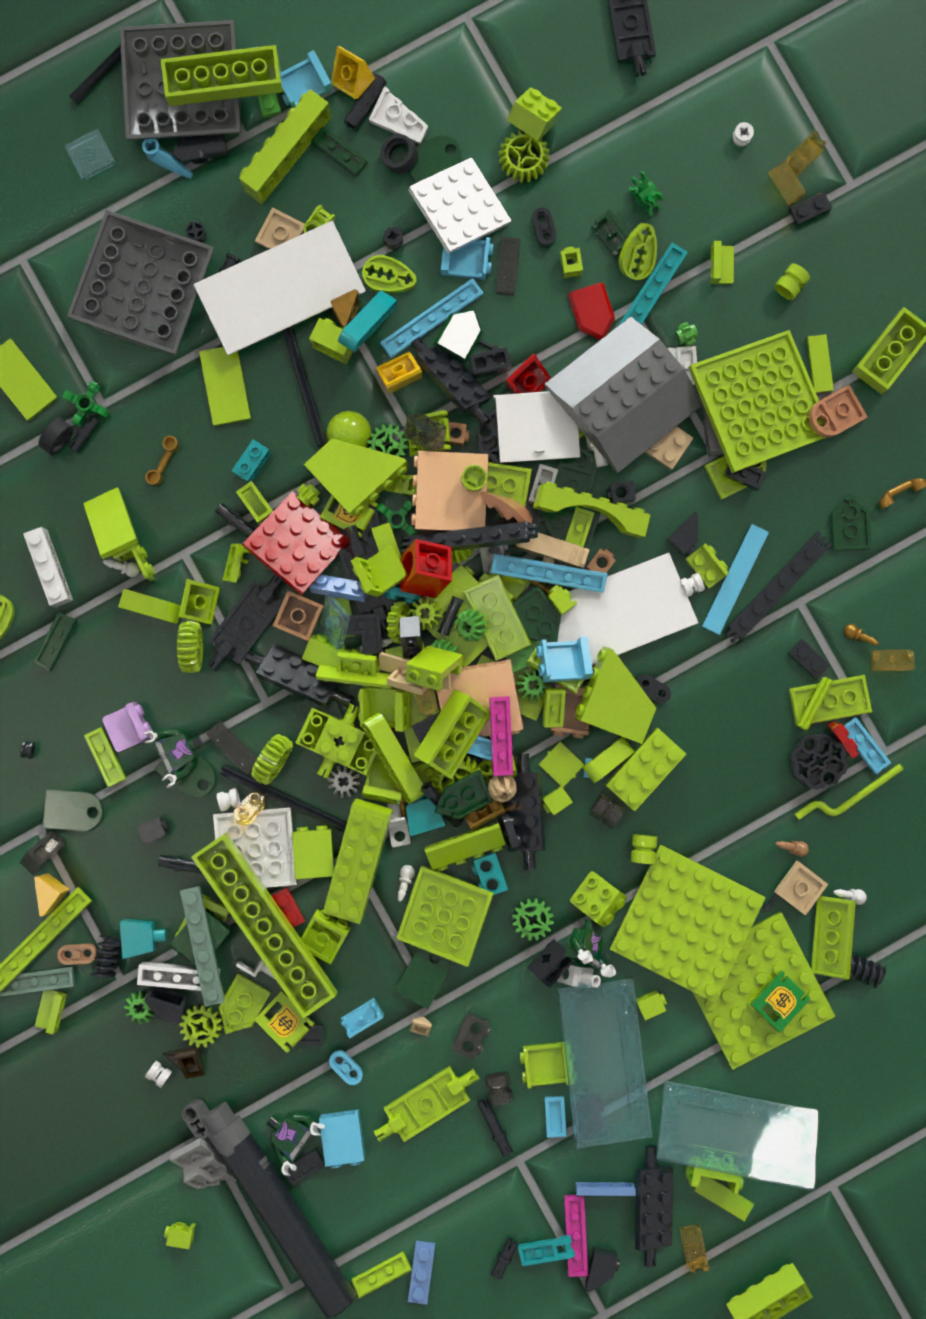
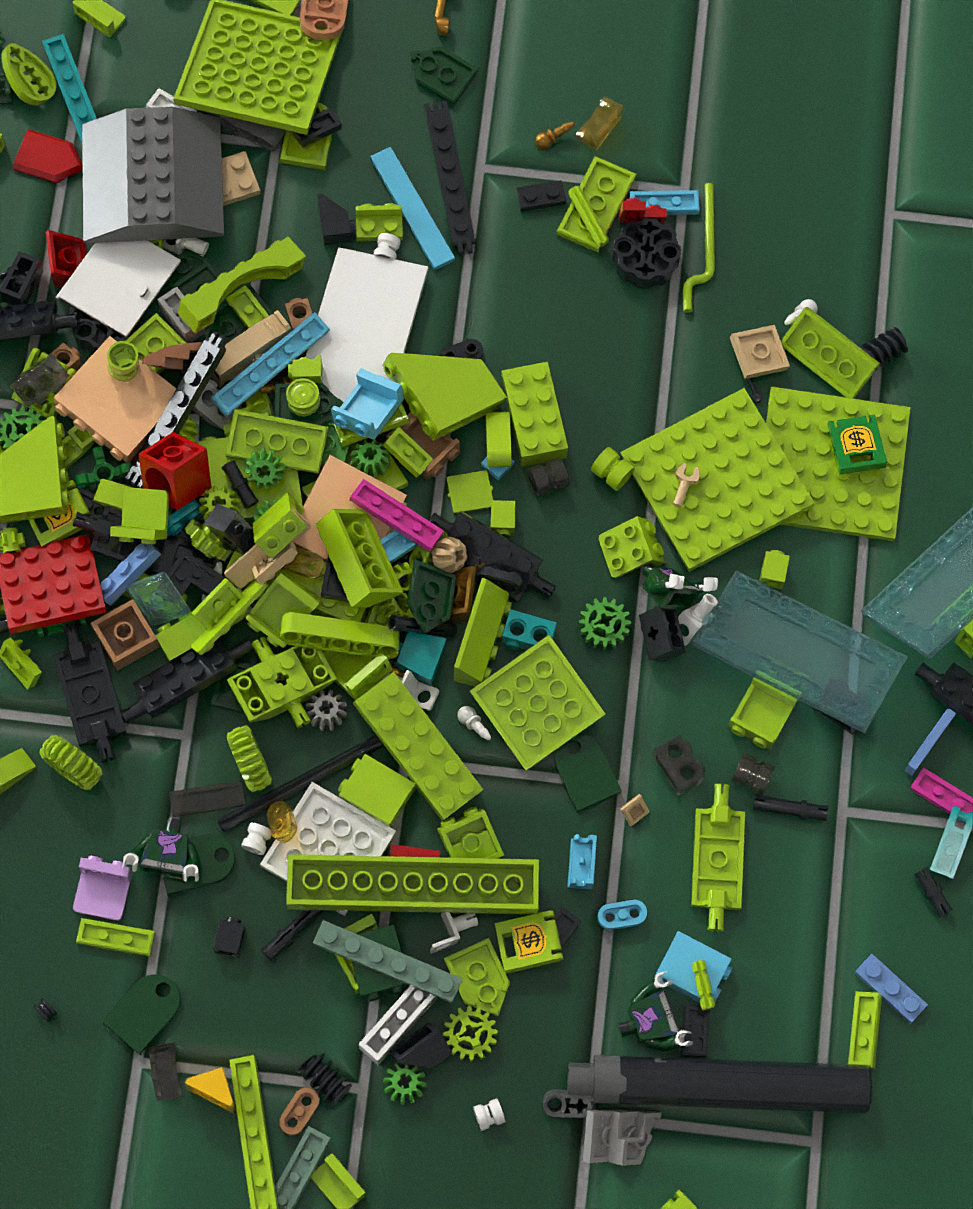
camera: 55 degrees left, 15 degrees down
teal torso [120,919,167,959] -> none
dark brown slope [162,1046,205,1079] -> none
lime slope [179,579,220,625] -> none
medium azure tile [544,1095,566,1138] -> none
black brick [606,481,636,504] -> none
bright green gear [675,322,698,347] -> none
medium nougat bar [775,841,809,857] -> none
none -> lime wheel [286,378,321,416]
none -> tan bar [673,463,700,508]
none -> lime axle [692,960,715,1010]

